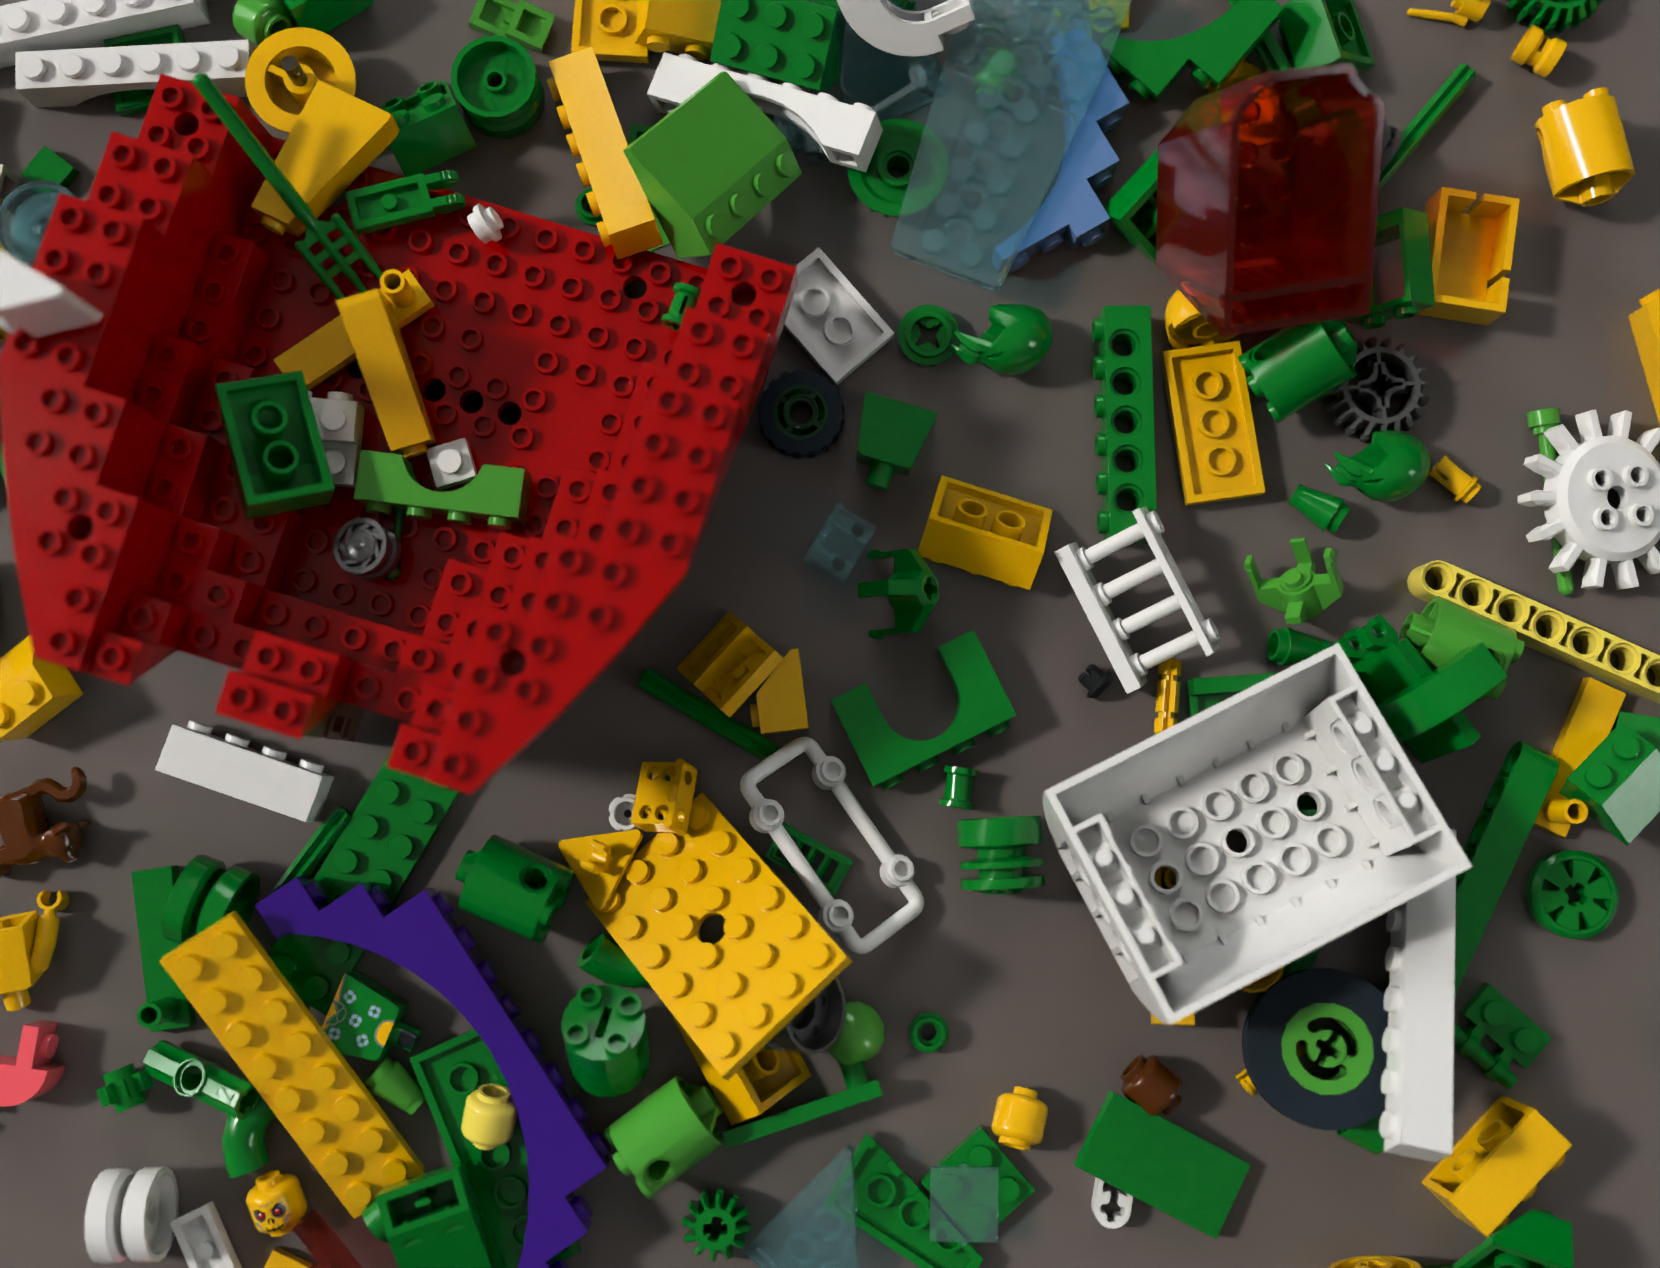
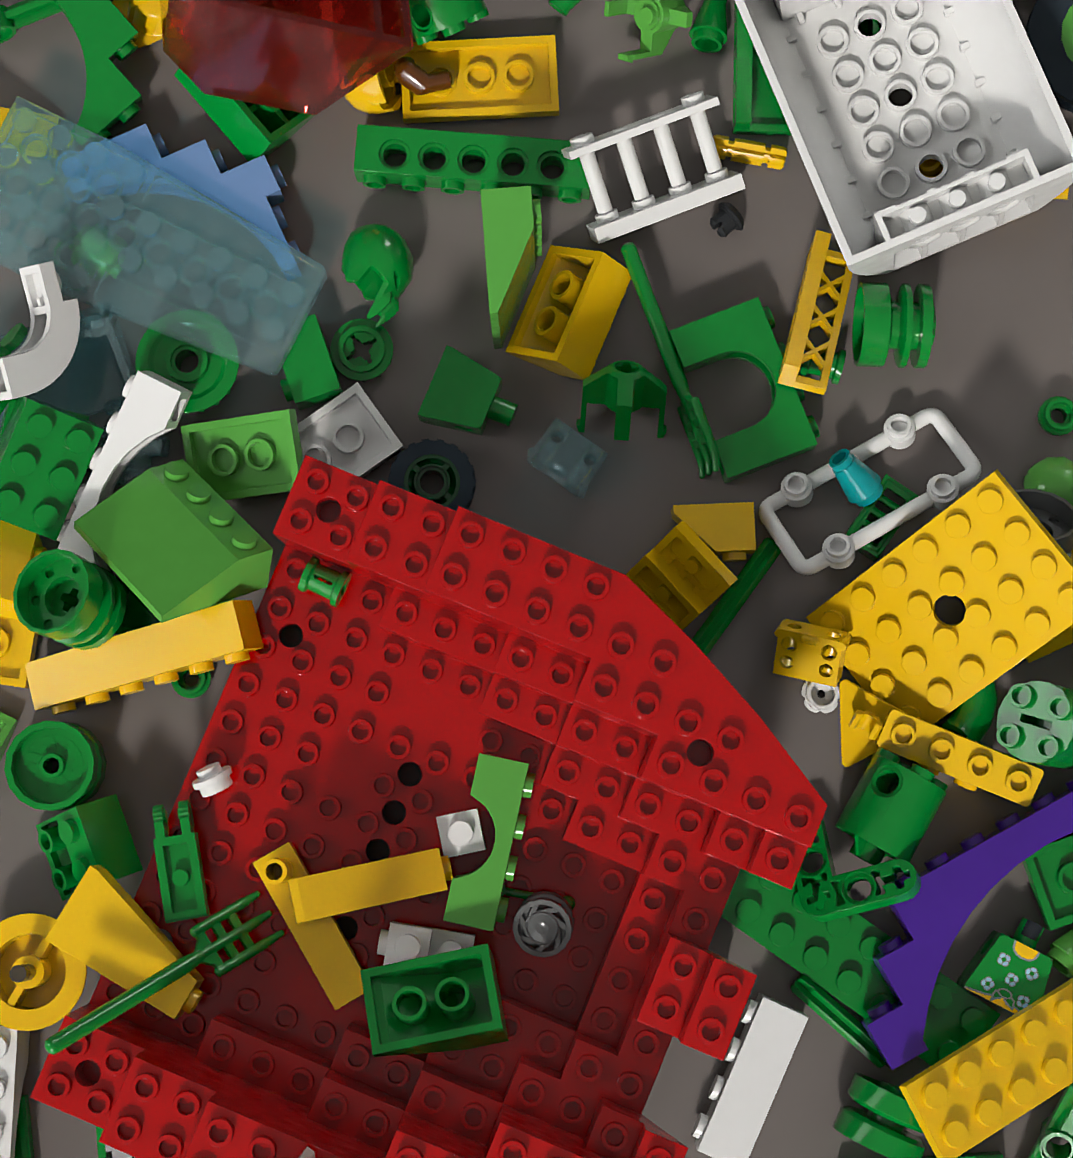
camera: 80 degrees left, 0 degrees up
none -> green wheel [13,549,126,650]
none -> bright green plate [180,409,303,500]
none -> green slope [280,314,343,410]
none -> reddish brown arm [394,56,452,95]
none -> bright green slope [481,186,542,349]
none -> green piece [621,242,720,479]
none -> yellow fence [777,230,853,395]
none -> green beam [796,819,921,922]
none -> teal cone [829,449,883,507]
none -> yellow bracket [876,708,1044,807]

